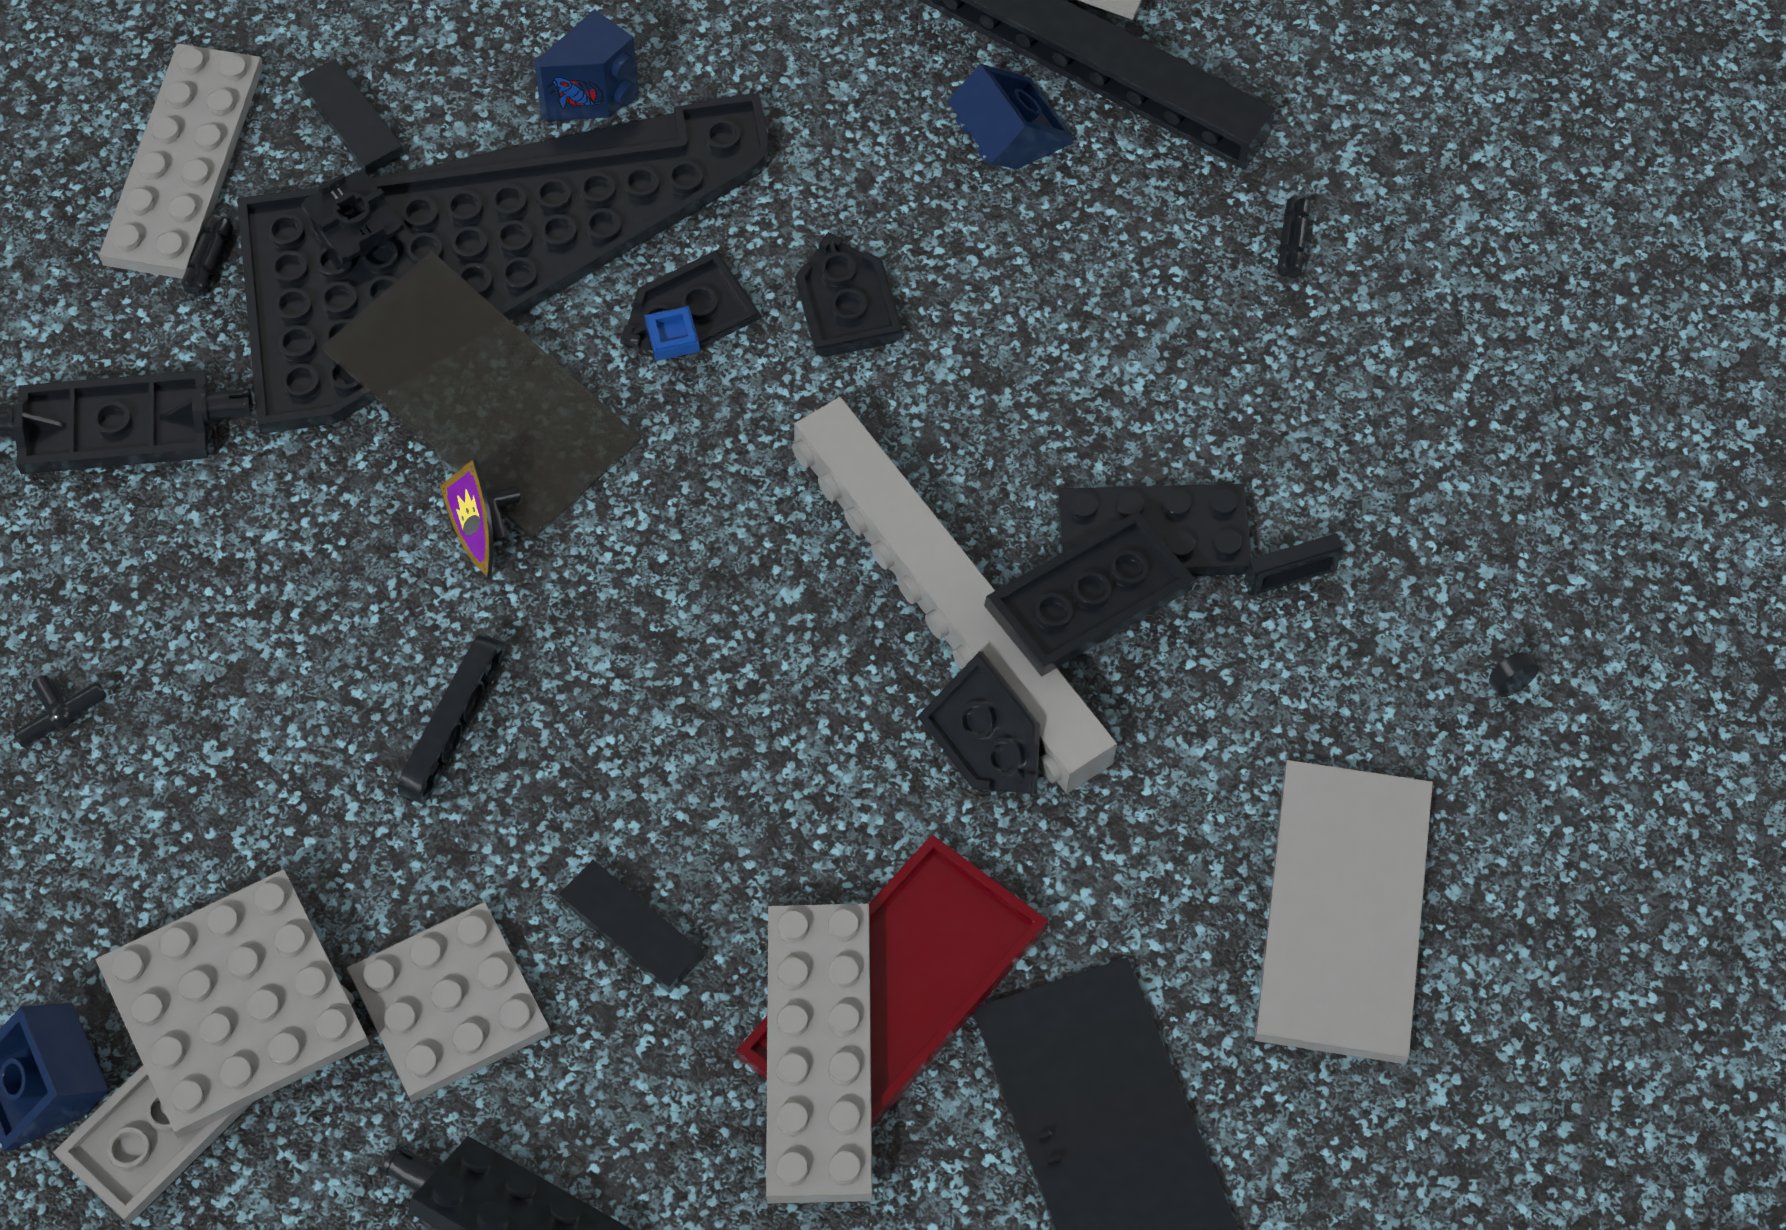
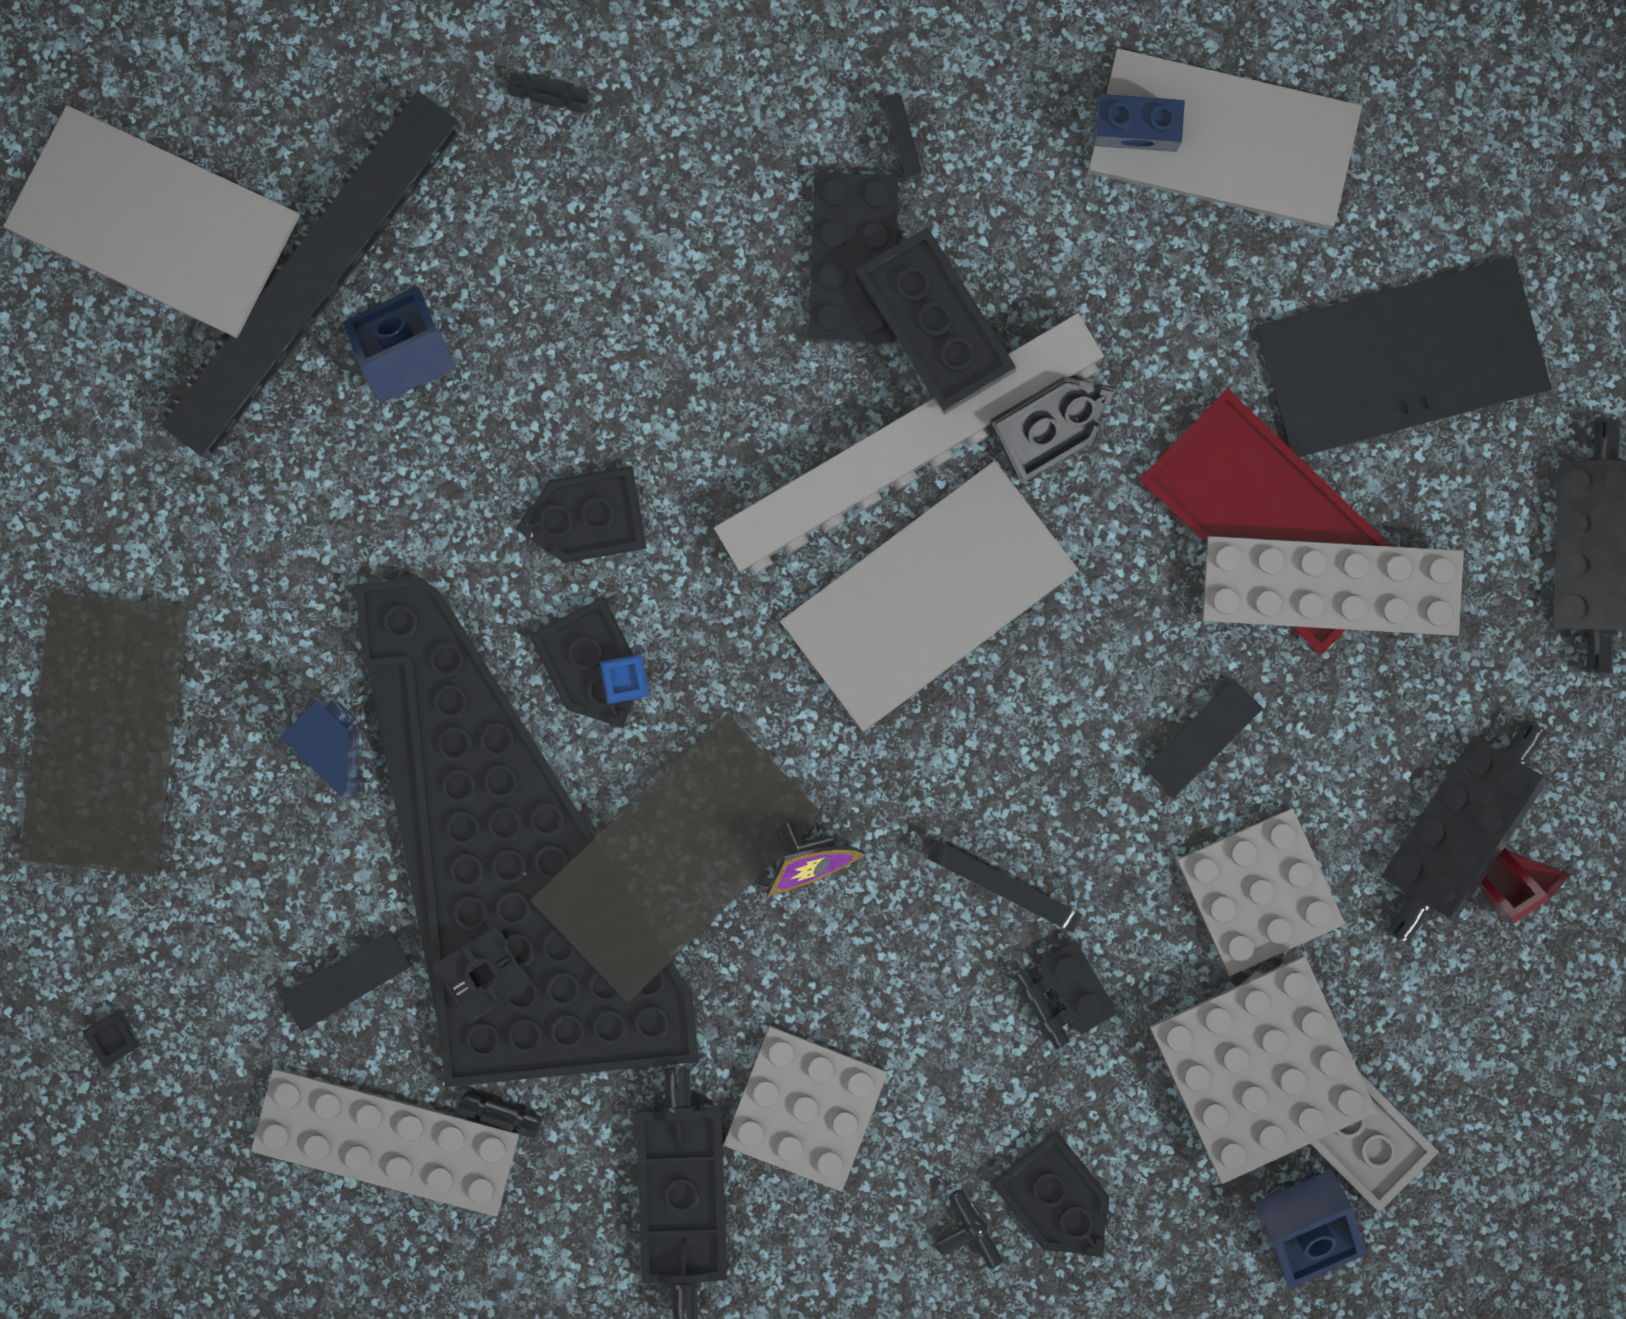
camera: 85 degrees left, 25 degrees up
none -> light grey plate [723,1025,888,1192]
none -> light grey piece [780,461,1079,732]
none -> black tile [990,1130,1110,1257]
none -> black plate [1013,939,1118,1049]
none -> dark blue brick [1093,94,1185,152]

